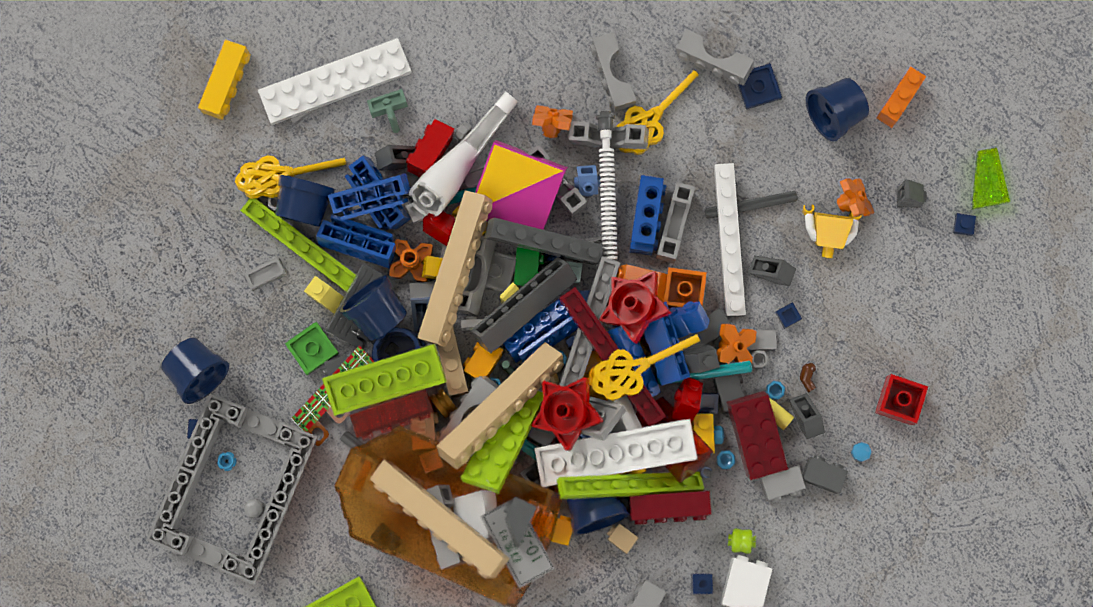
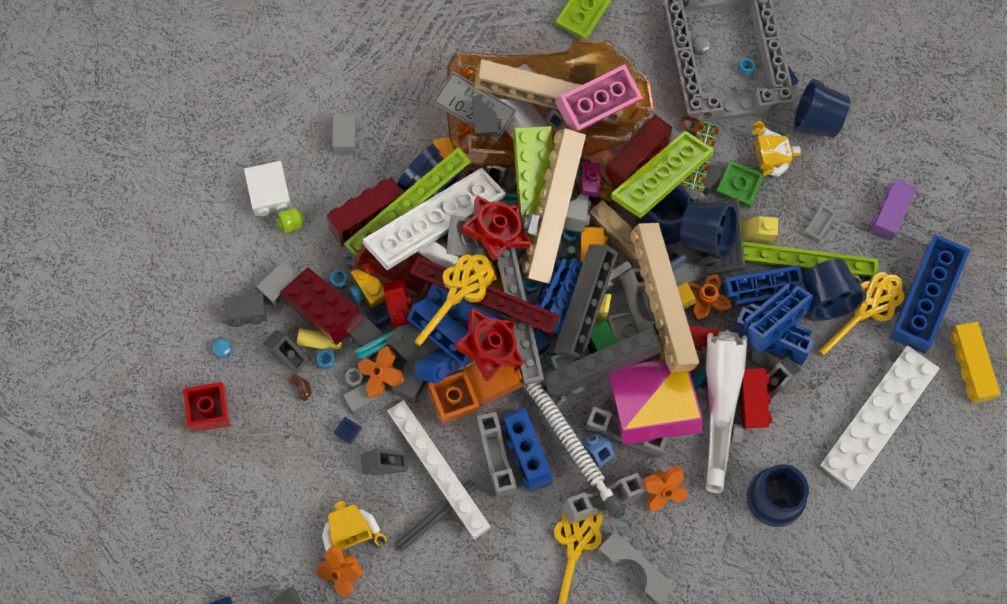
camera: 145 degrees right, 10 degrees down
sand green plate [367,89,408,133] -> none
tan brick [607,523,638,554] -> none
dark blue brick [691,574,713,594] -> none
none -> light grey plate [521,214,540,235]
none -> bright pink brick [555,64,643,132]
none -> magenta plate [581,161,601,197]
none -> dark blue piece [746,464,809,527]
none -> torso [752,121,801,177]
none -> medium lavender brick [870,179,916,241]
none -> blue brick [889,234,971,354]

